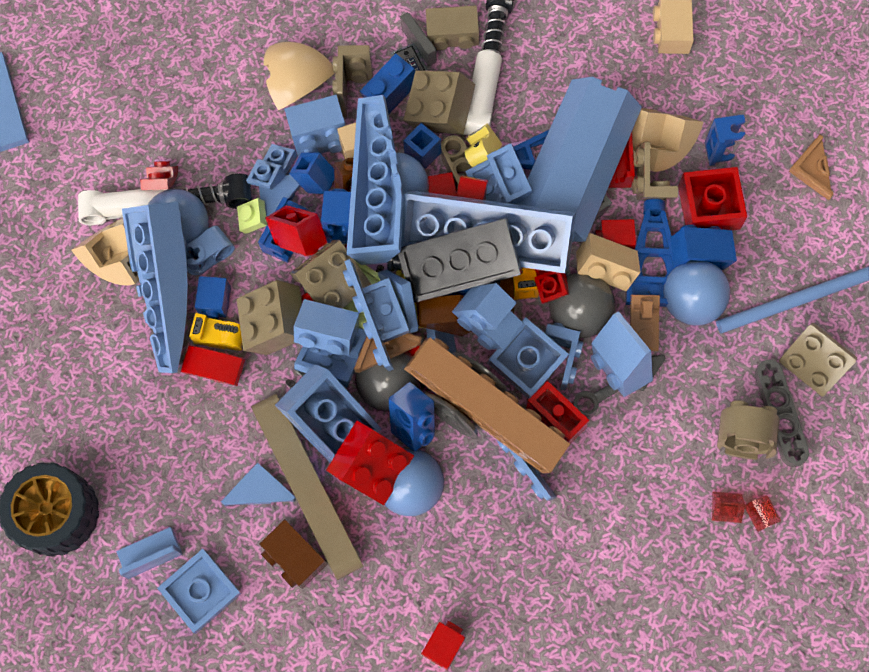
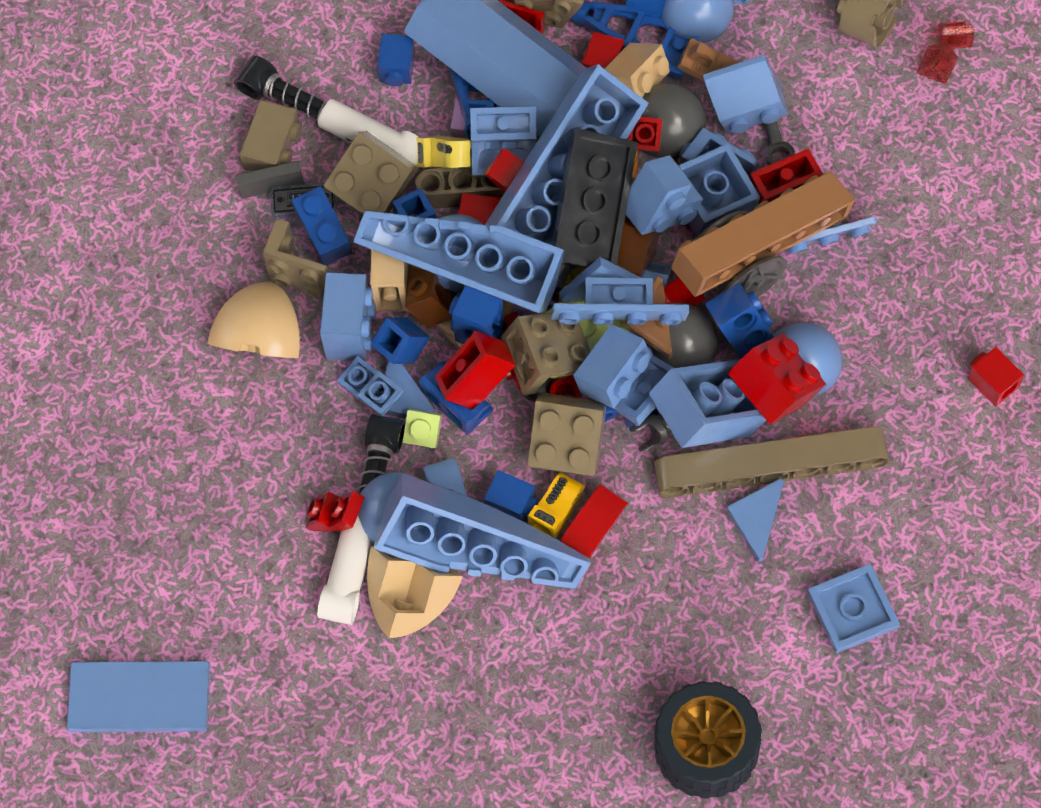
camera: 70 degrees left, 5 degrees down
medium blue panel [116,527,183,579] -> none
reddish brown brick [259,519,328,589] -> none
none -> blue brick [378,34,415,86]

